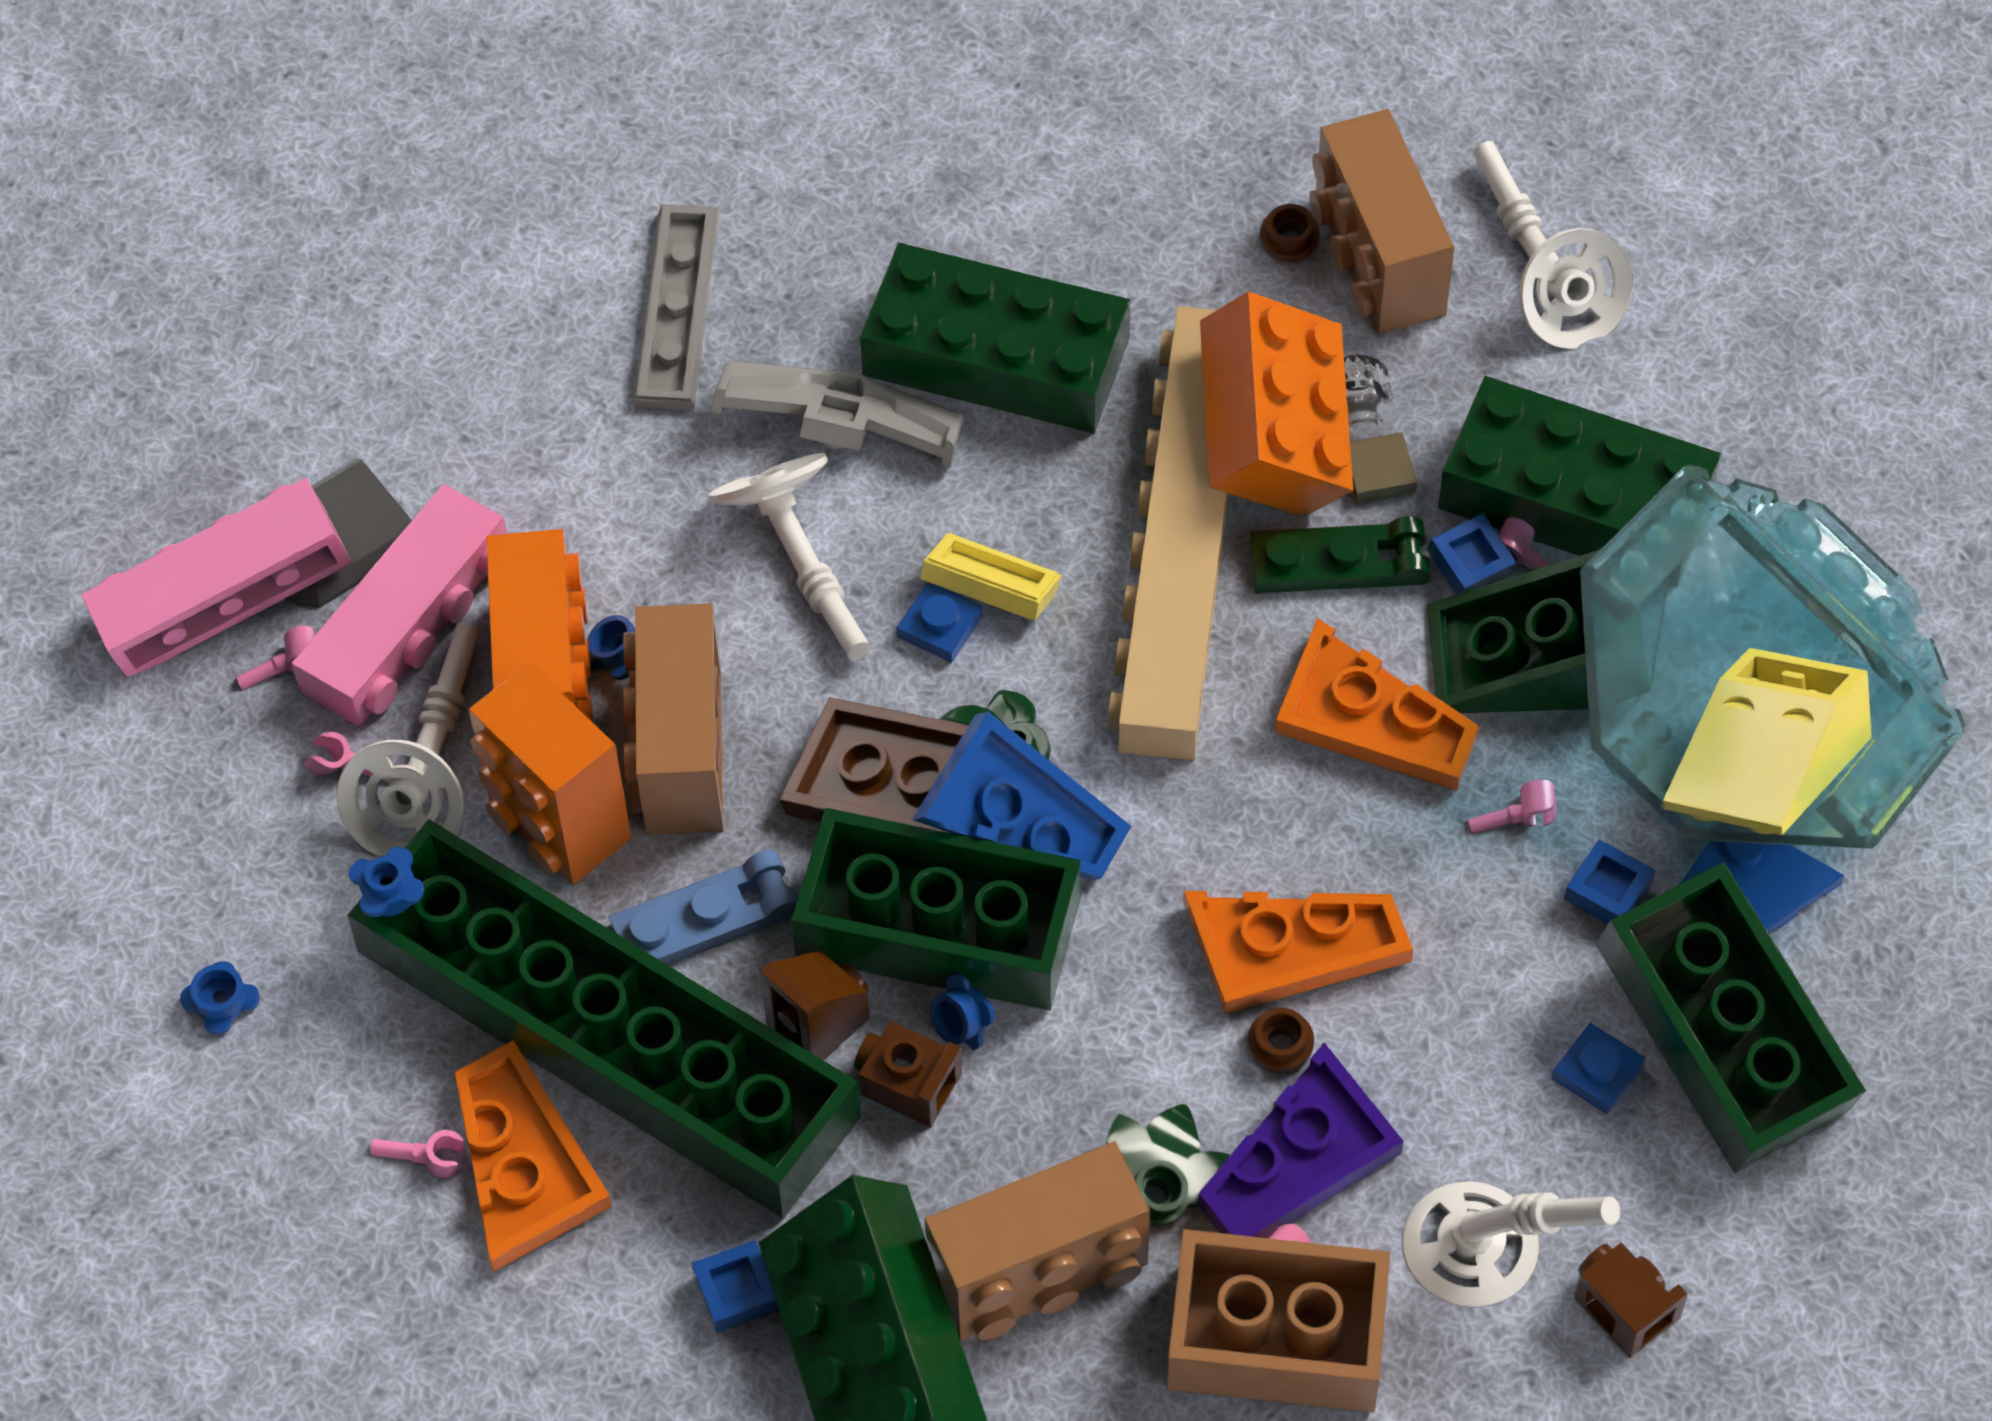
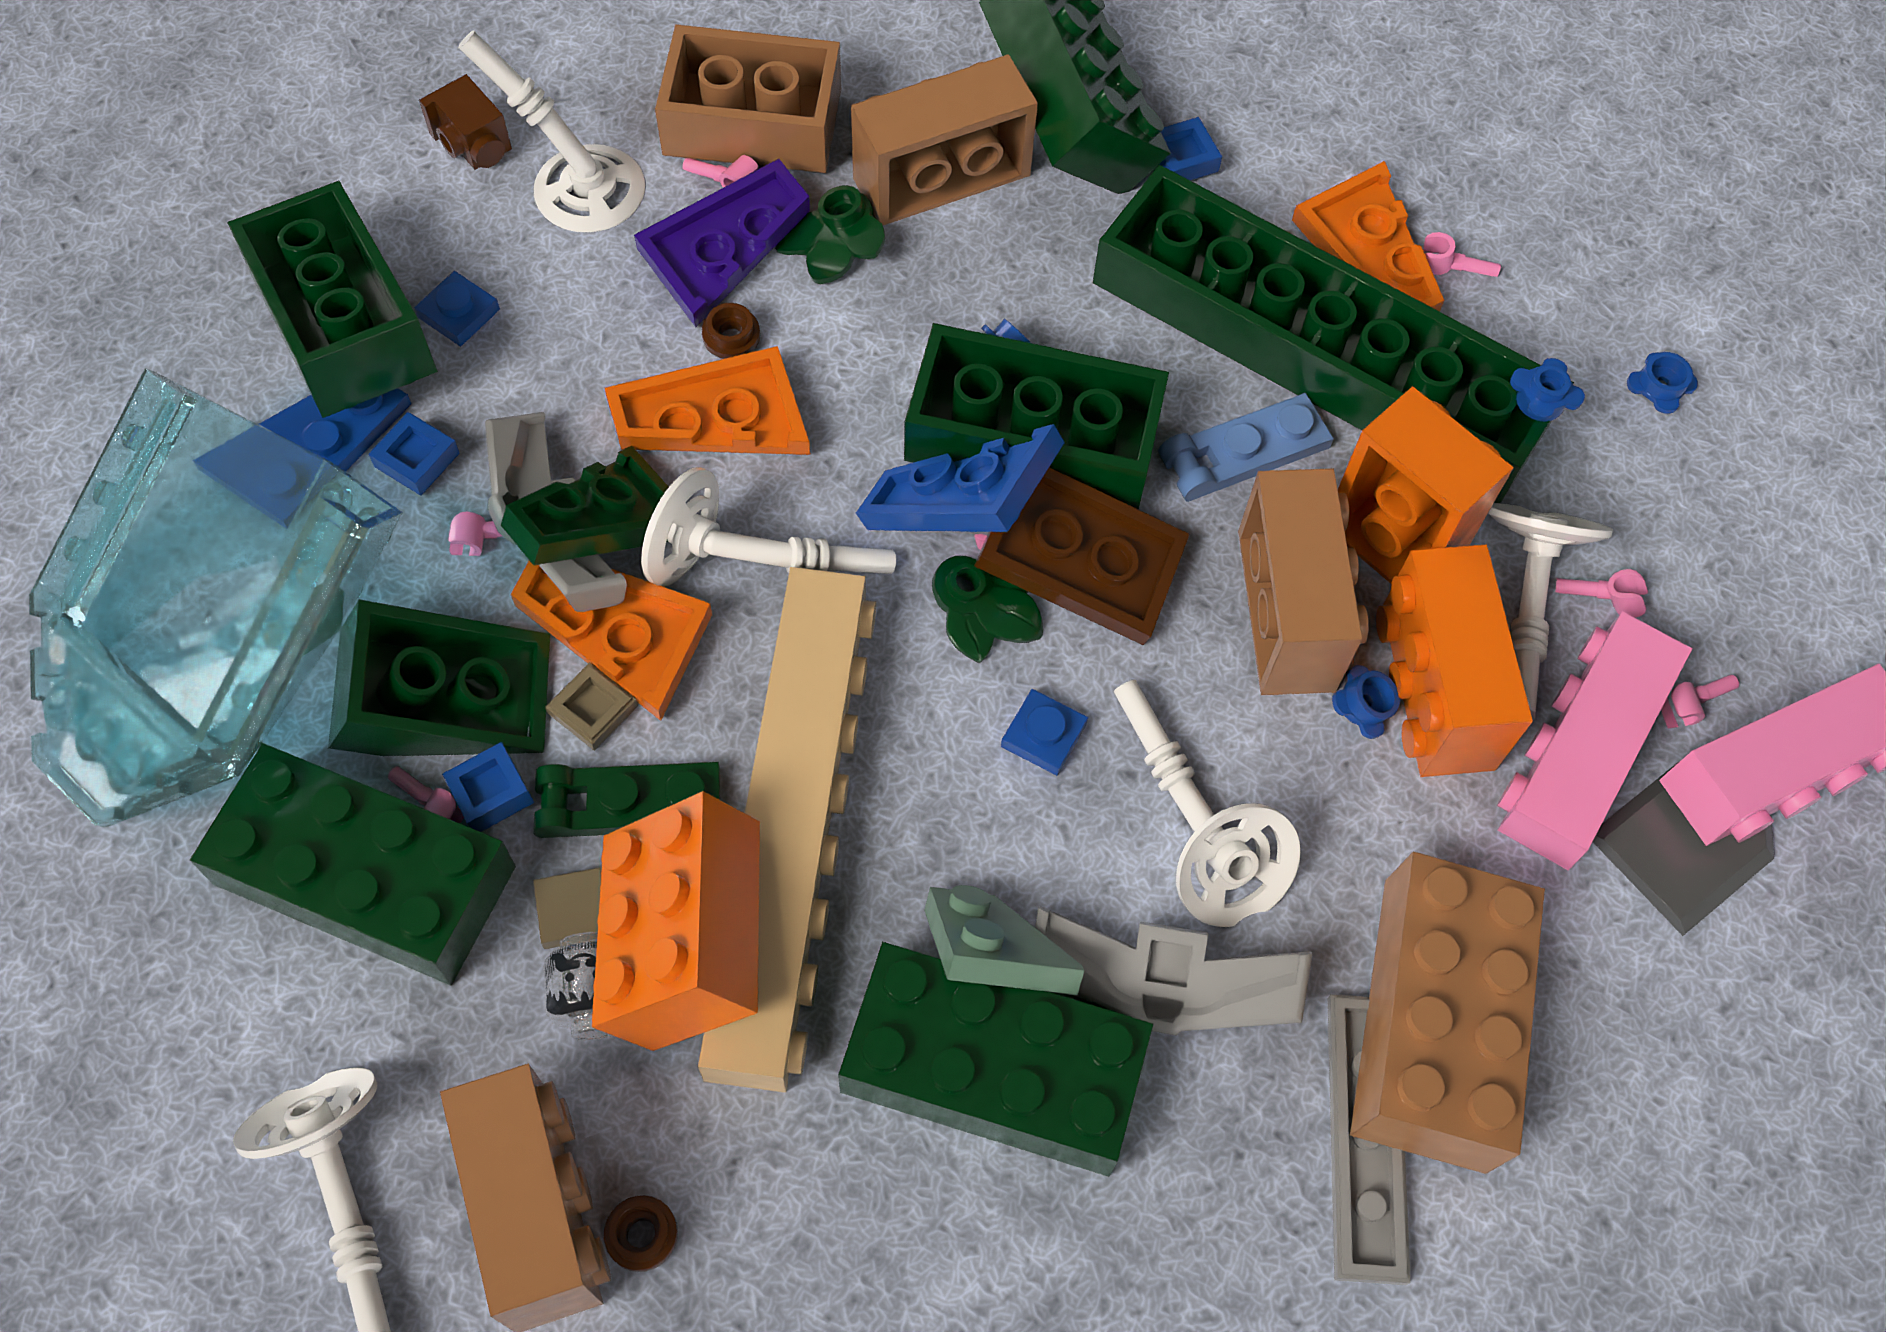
camera: 175 degrees right, 5 degrees up
reddish brown slope [760,950,870,1061] -> none
reddish brown brick [854,1021,962,1127] -> none
light yellow tile [920,533,1061,621] -> none
light yellow slope [1663,648,1872,835] -> none
none -> light grey plate [485,412,627,612]
none -> dark green wing [501,446,669,566]
none -> dark tan tile [545,662,638,751]
none -> white dish [641,467,896,587]
none -> sand green wing [924,885,1085,995]
none -> medium nougat brick [1350,851,1545,1174]

